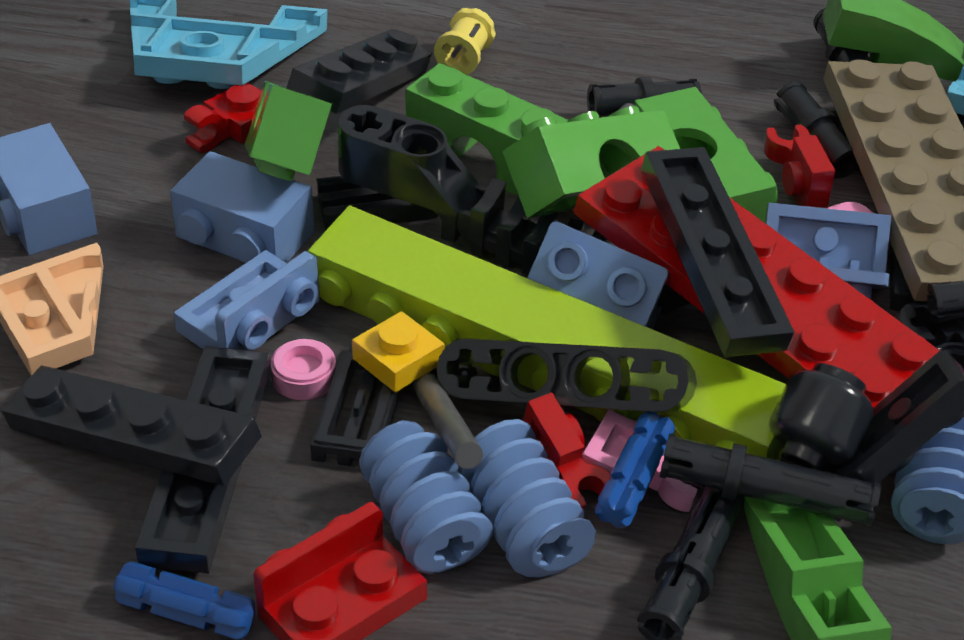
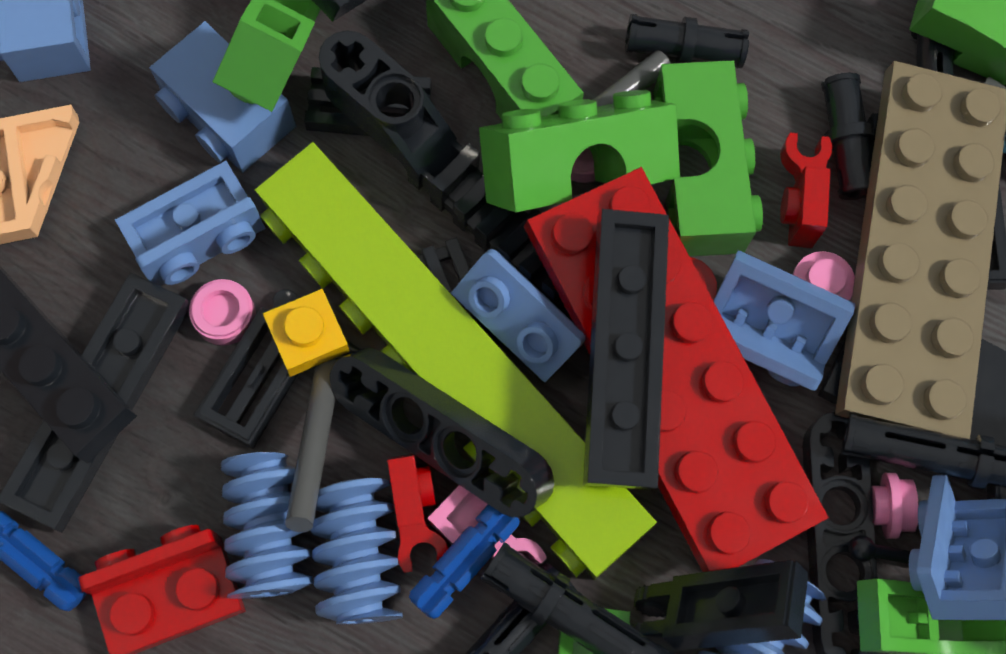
camera: 15 degrees right, 30 degrees up
black head [769,363,874,470] -> none

